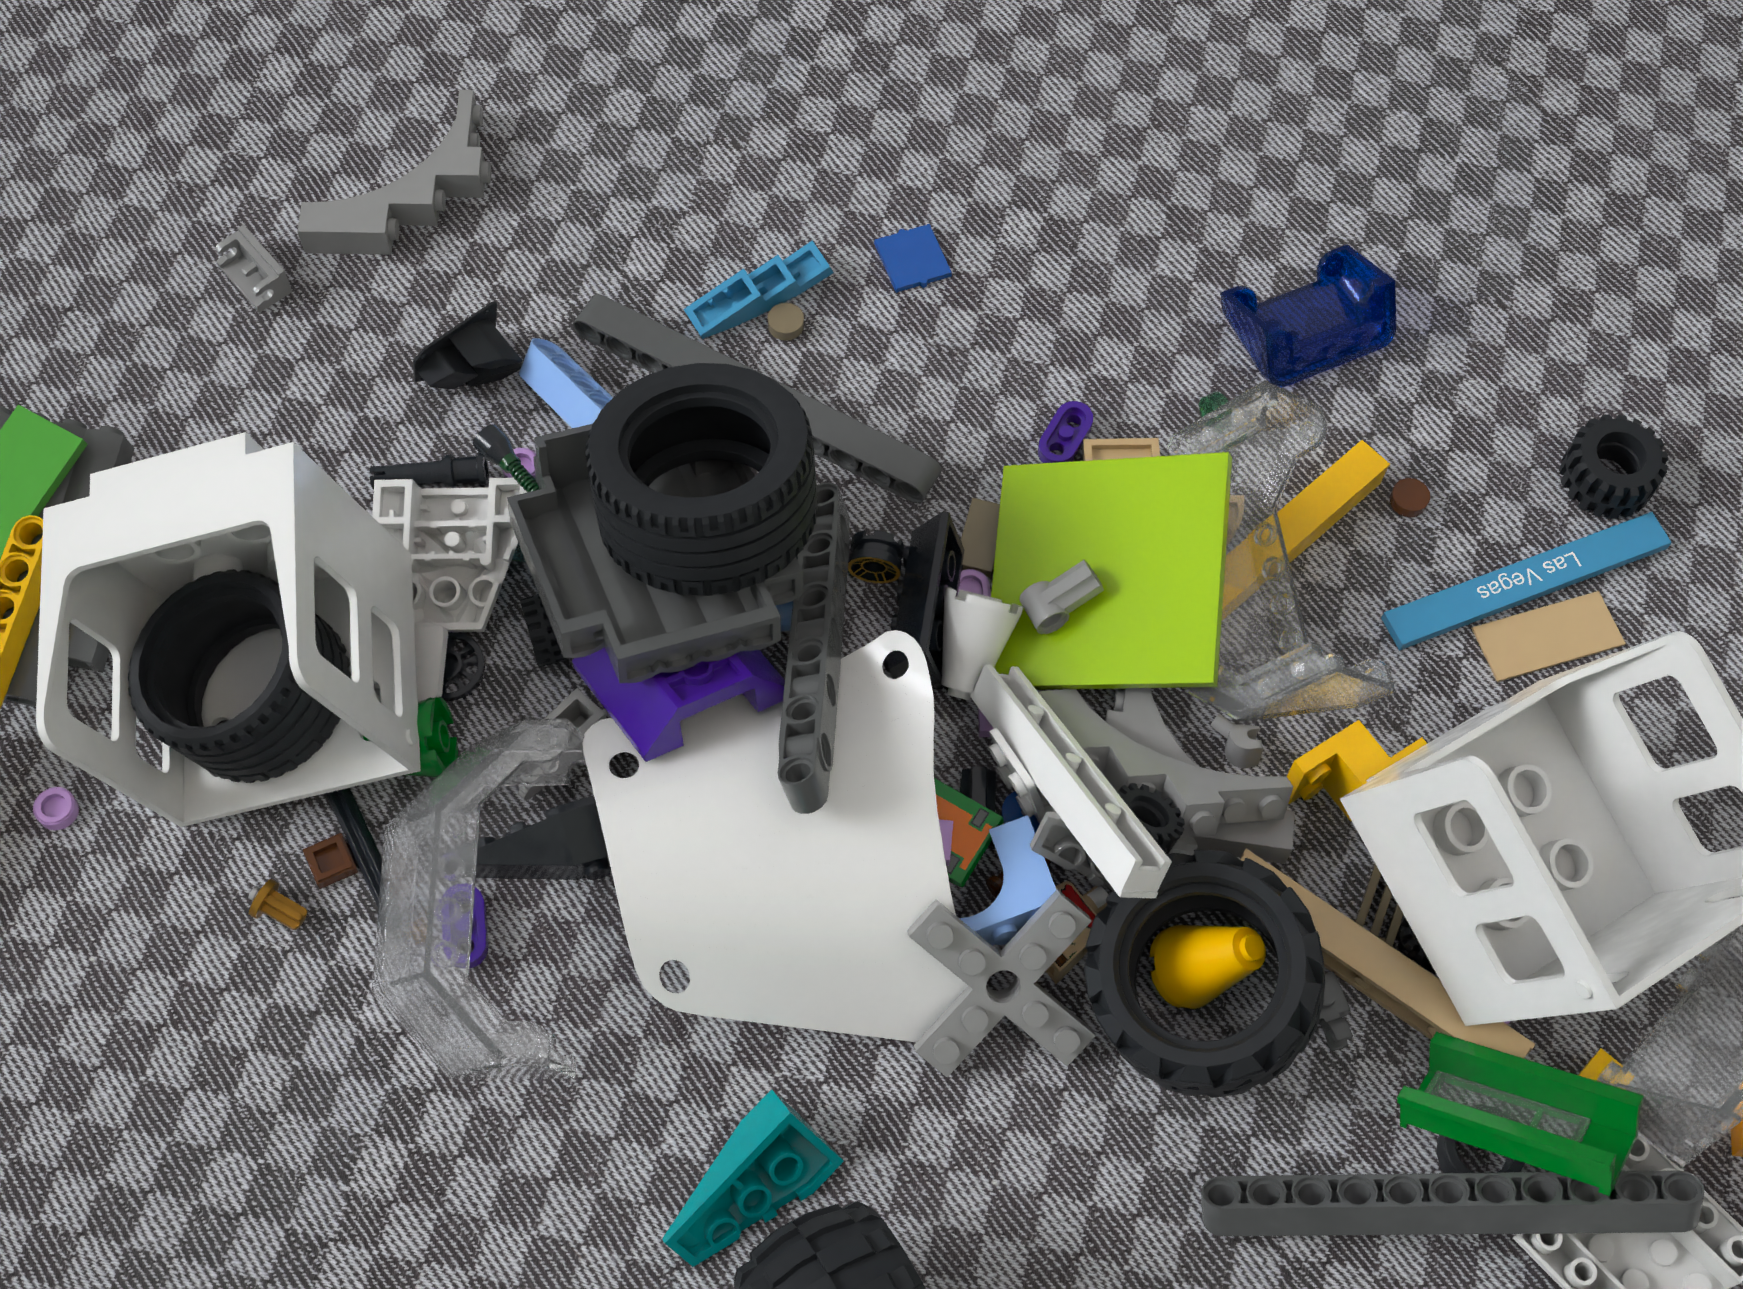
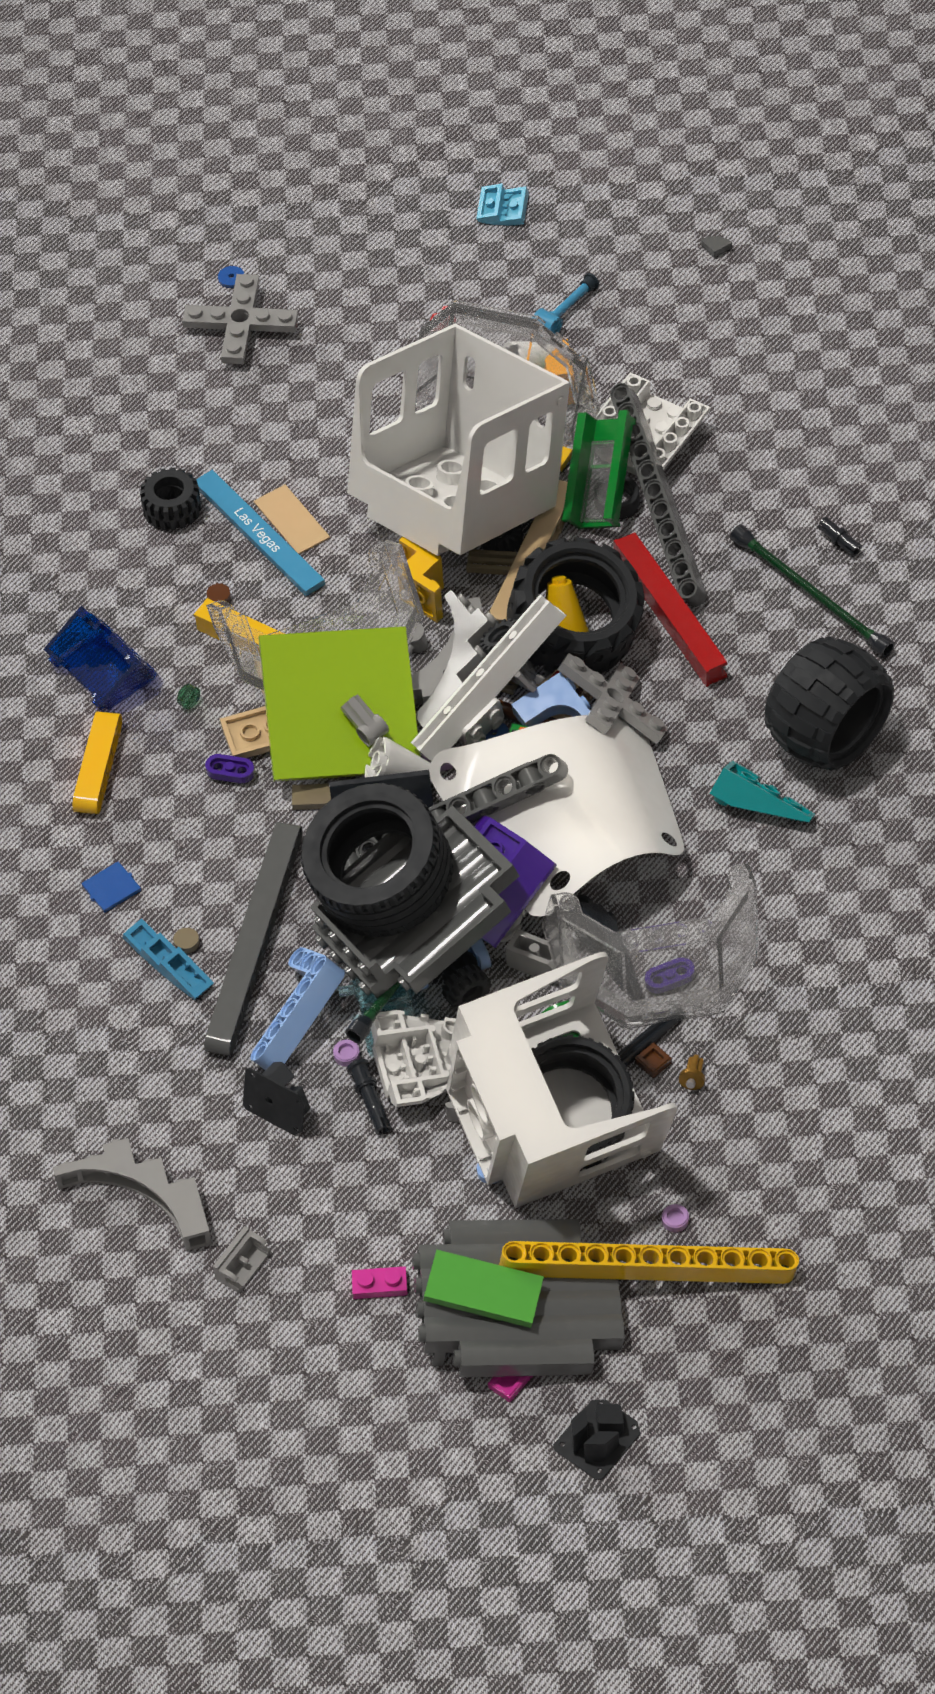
camera: 100 degrees left, 10 degrees down
none -> yellow beam [72,711,122,814]
none -> dark pink plate [352,1266,408,1299]
none -> red tile [613,532,727,687]

